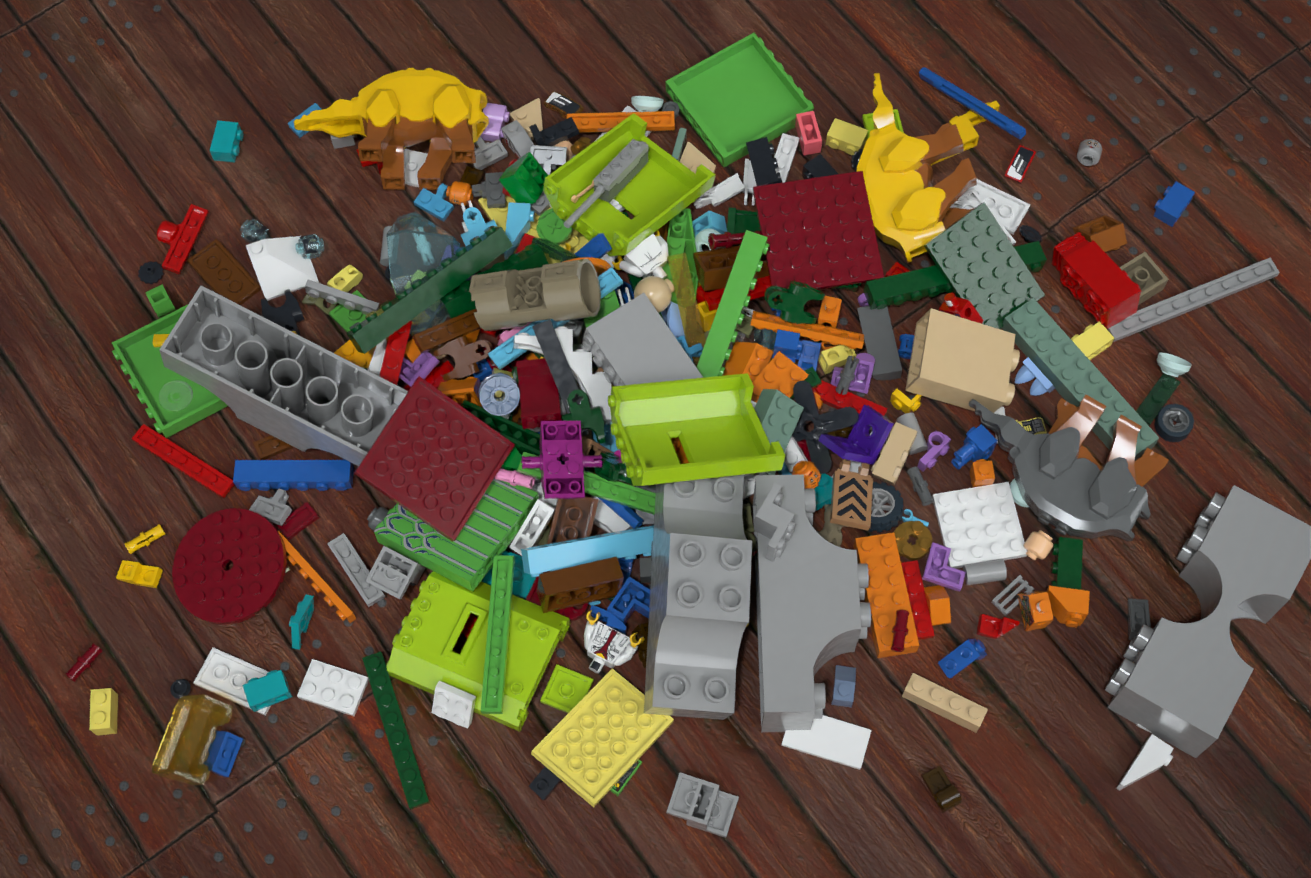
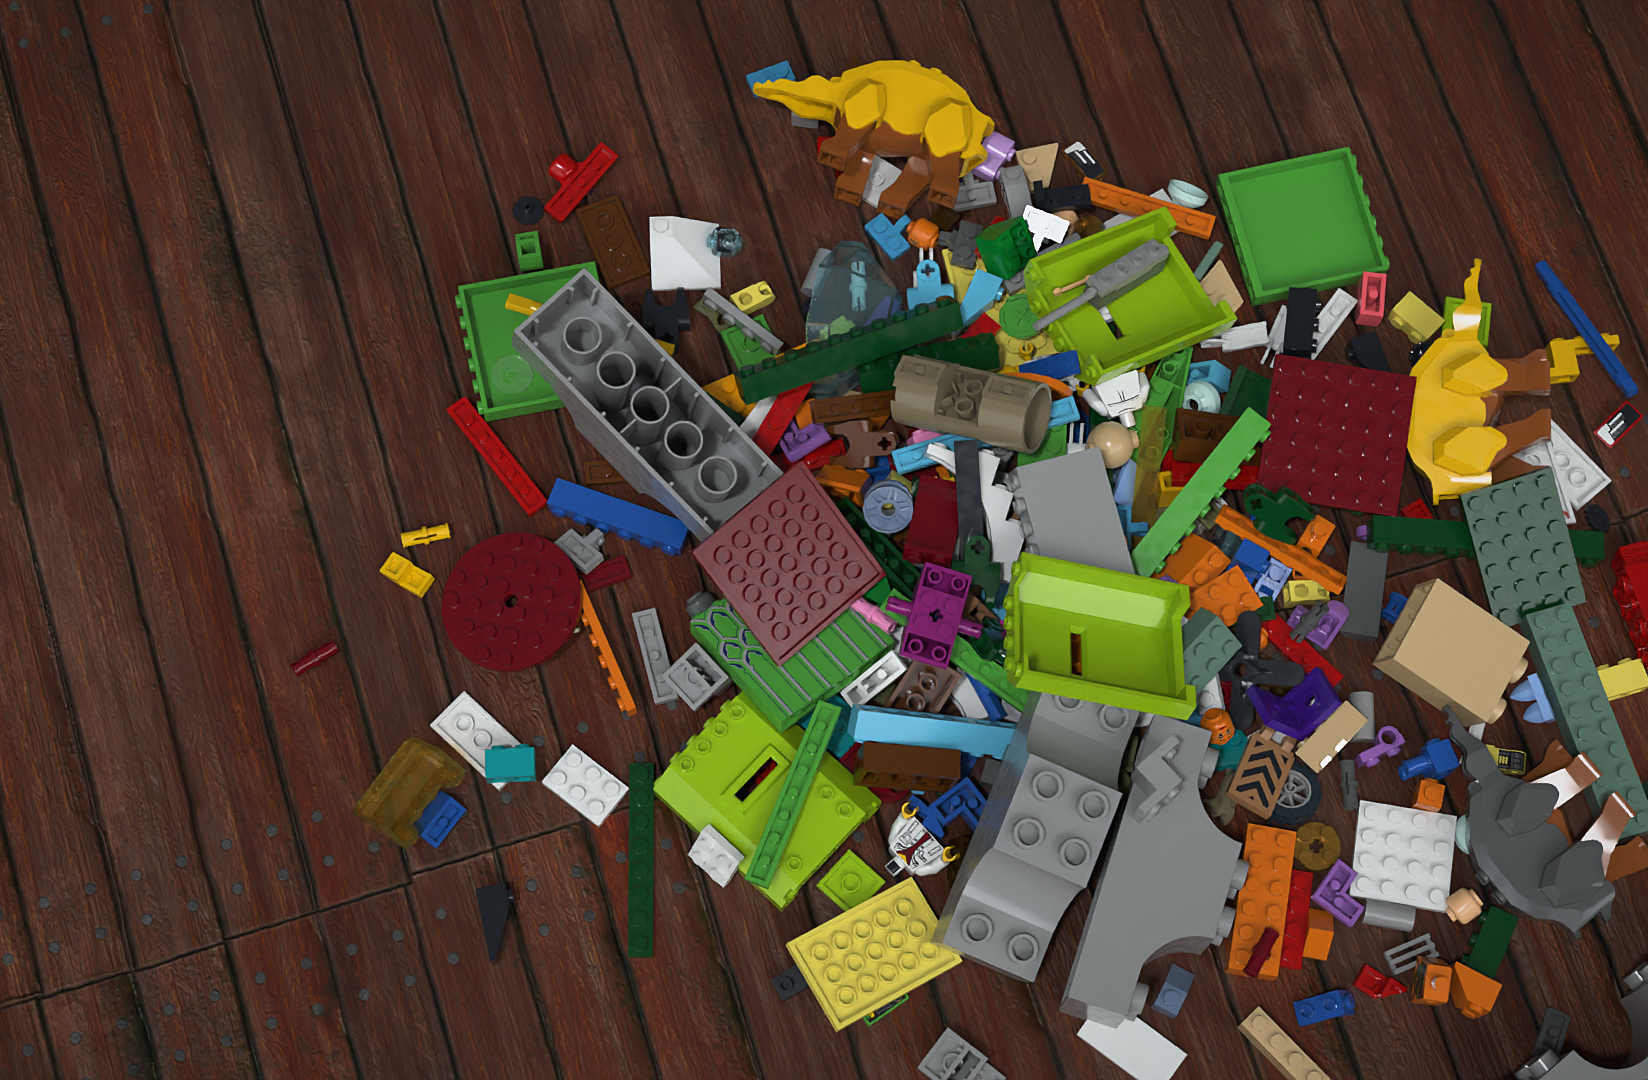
camera: 15 degrees right, 5 degrees up
light yellow brick [89,688,118,735] -> none
black plate [170,679,191,699] -> none
teal brick [210,120,243,163] -> none
clear light blue head [240,219,268,244] -> none
teal wing [289,594,314,650] -> none
clear green plate [532,237,581,262] -> none
dark grey tile [662,101,679,119] -> none
dark red pin [708,231,761,250] -> none
yellow bracket [890,389,922,414] -> none
medium azure hand [902,509,929,527] -> none
red torso [939,293,984,324] -> none
none -> black slope [476,882,515,965]

